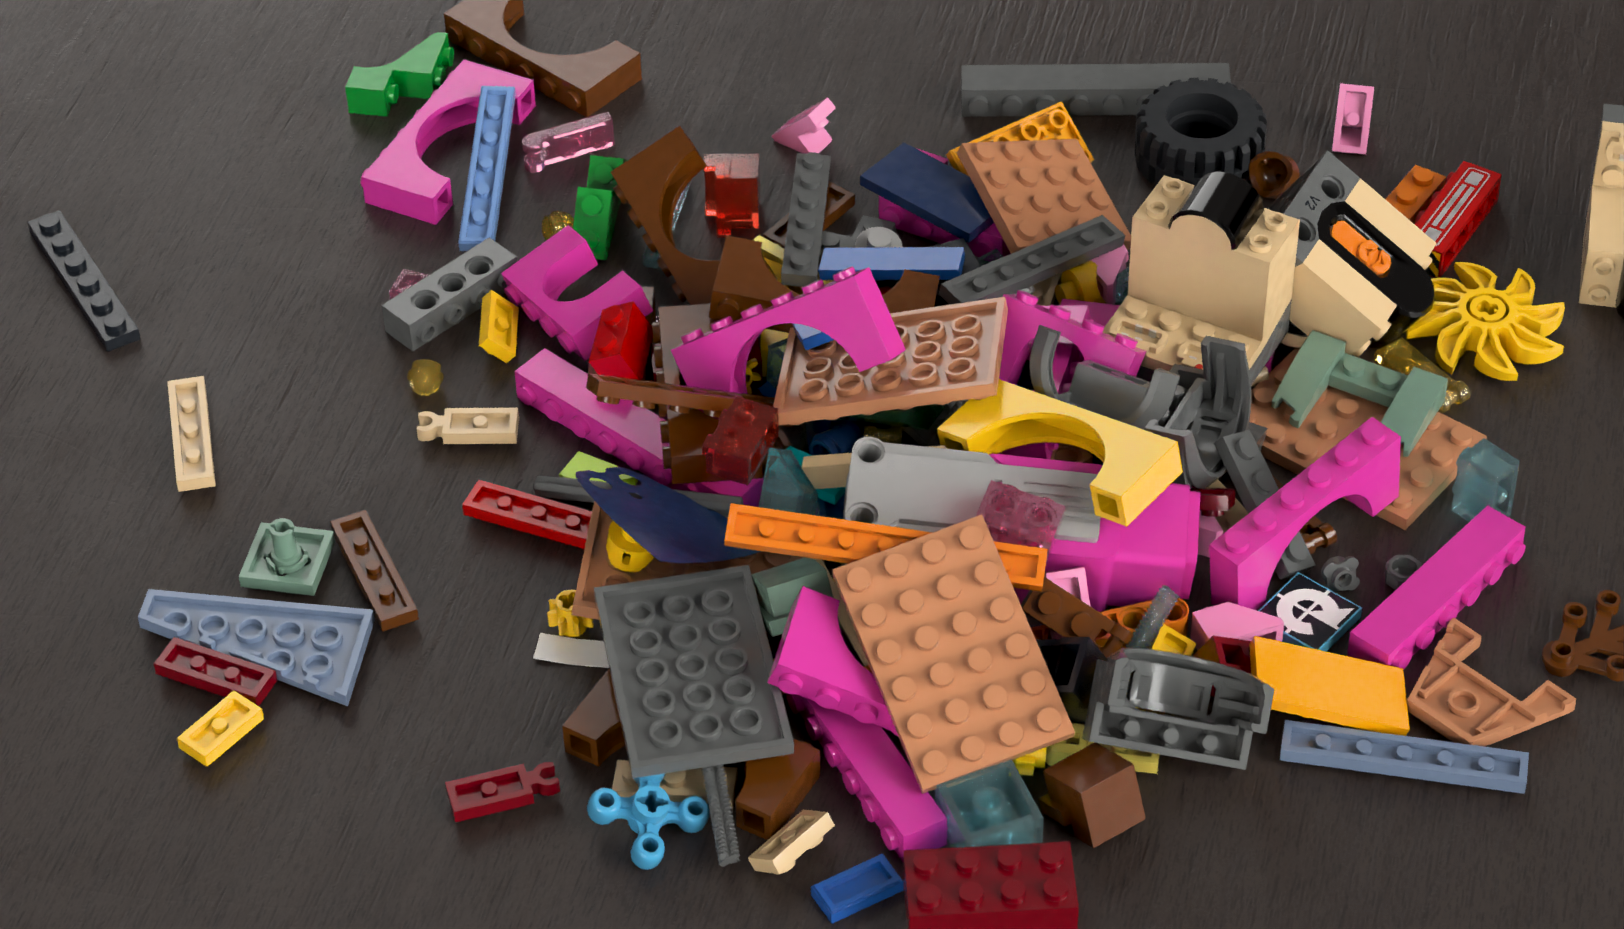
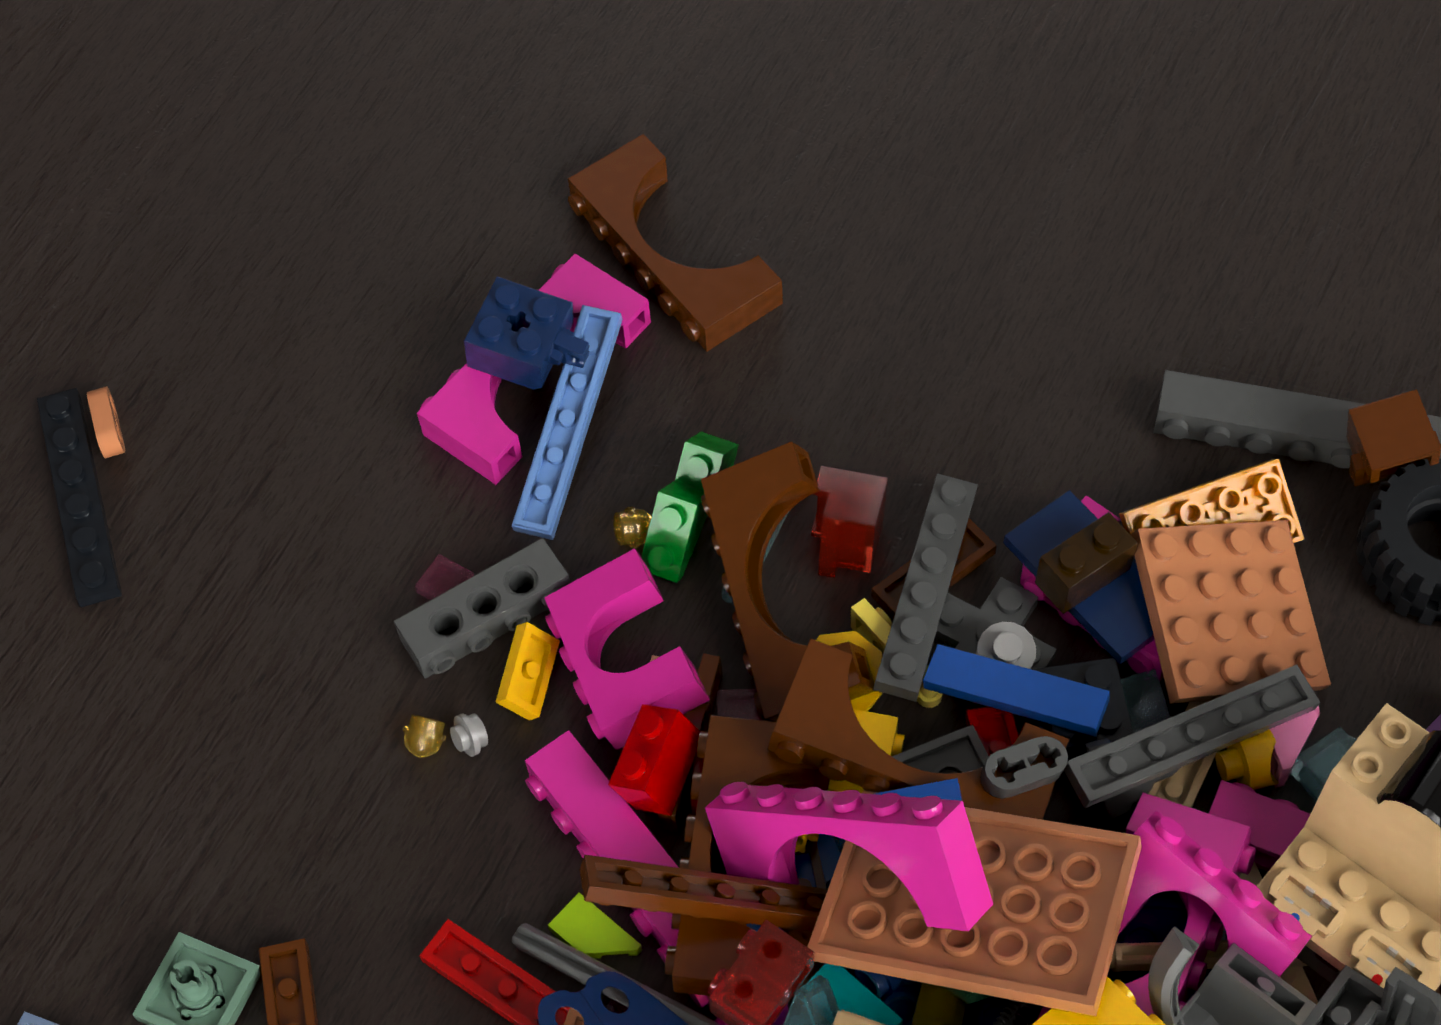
camera: 15 degrees right, 15 degrees up
tan plate [167,376,216,492] -> none
green arch [345,32,454,117] -> none
tan plate [417,408,519,444] -> none
clear pink plate [522,112,615,173] -> none
bright pink slope [771,98,836,154] -> none
none -> nougat beam [87,386,125,459]
none -> light grey plate [450,713,488,757]
none -> dark blue hinge [464,276,590,389]
none -> dark grey beam [980,736,1068,799]
none -> dark brown brick [1035,512,1138,614]
none -> reddish brown plate [1346,389,1441,487]

